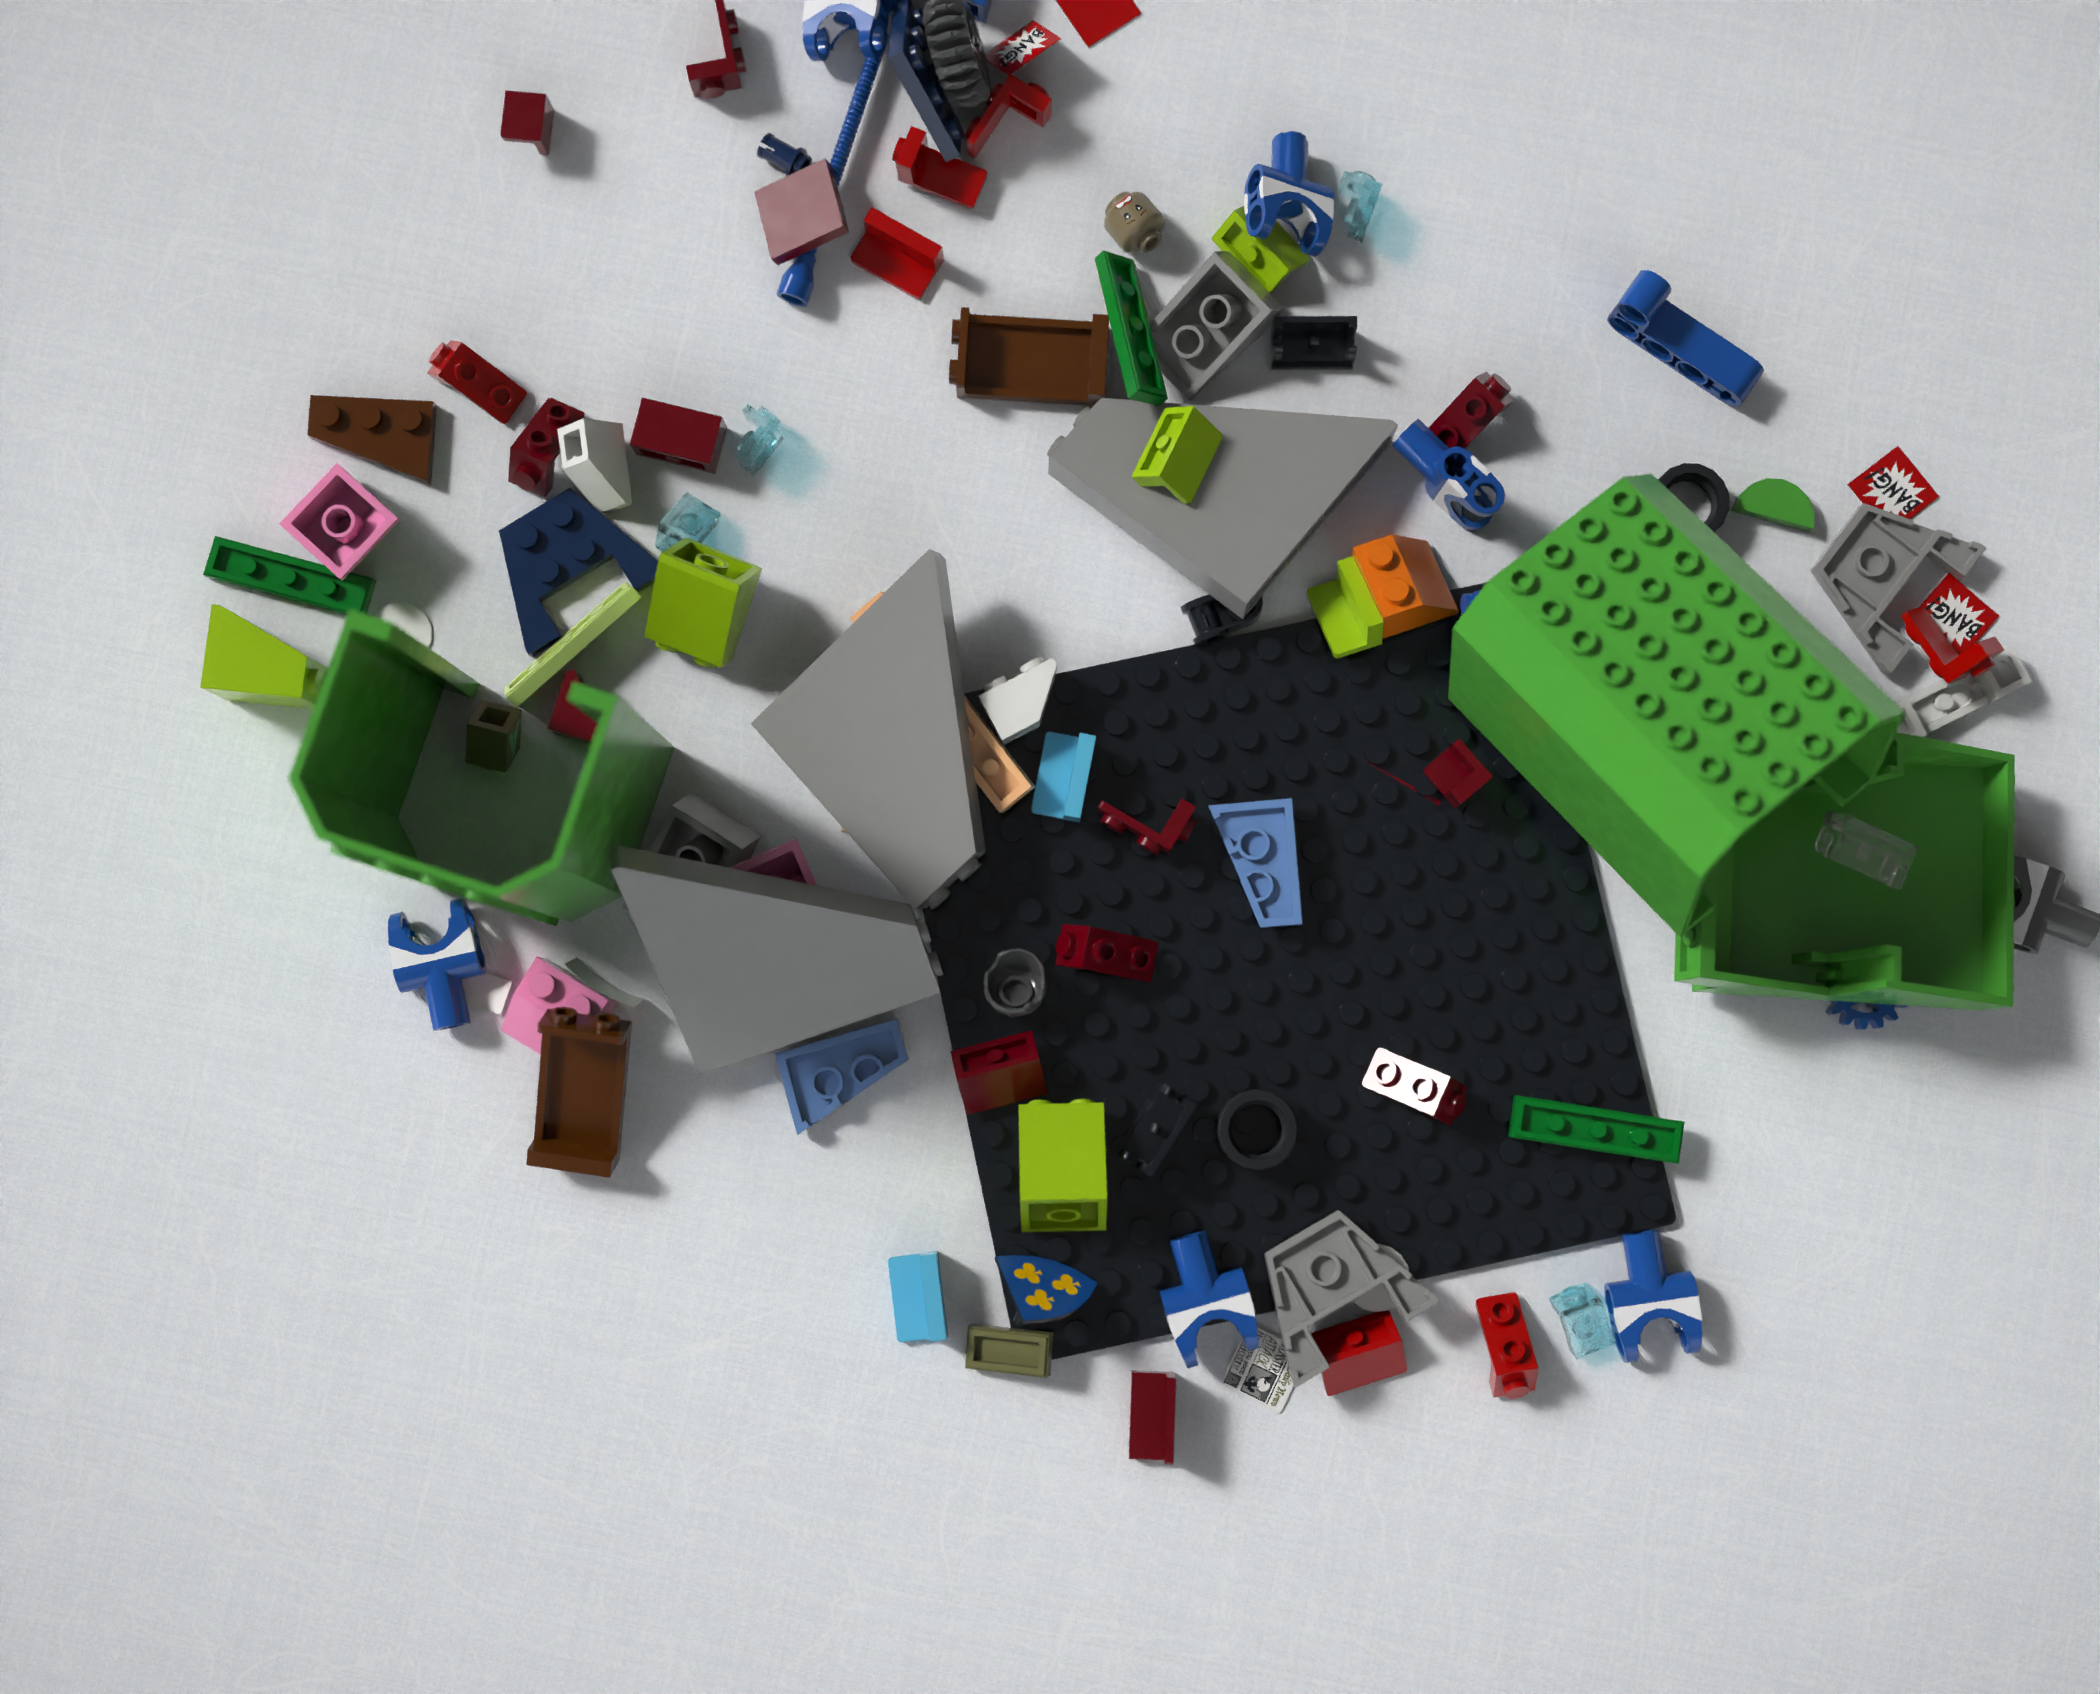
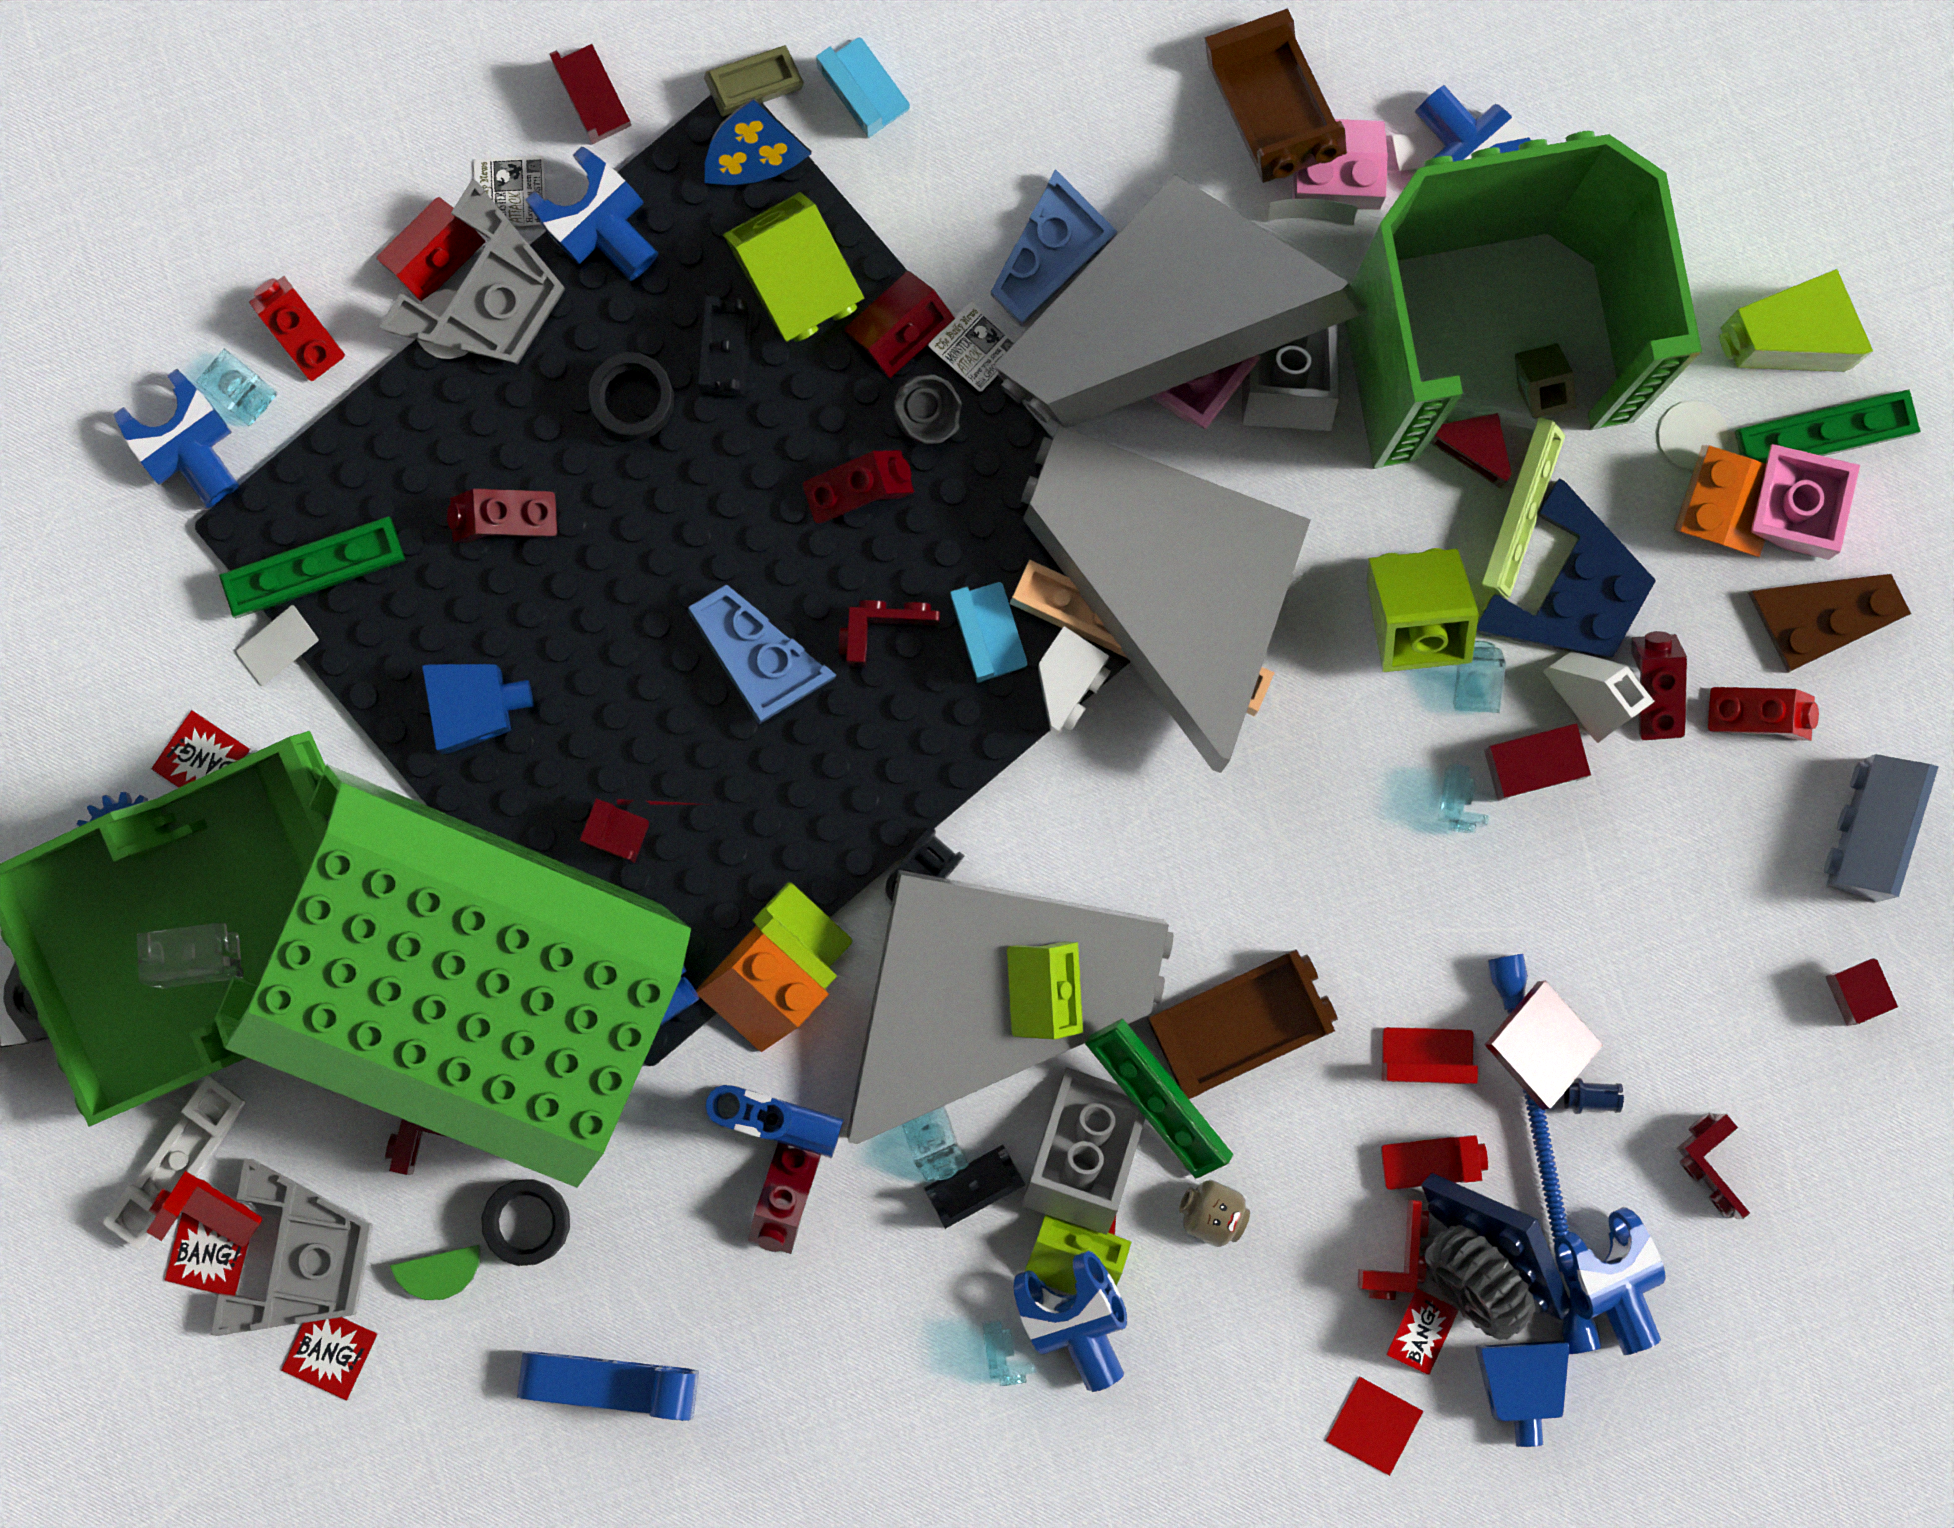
camera: 150 degrees right, 0 degrees up
none -> sticker [151,710,250,788]
none -> white sticker [237,605,319,686]
none -> blue torso [422,664,533,755]
none -> clear light blue bracket [902,1106,969,1183]
none -> sticker [929,302,1016,392]
none -> orange slope [1674,445,1766,557]
none -> sand blue slope [1824,754,1939,902]

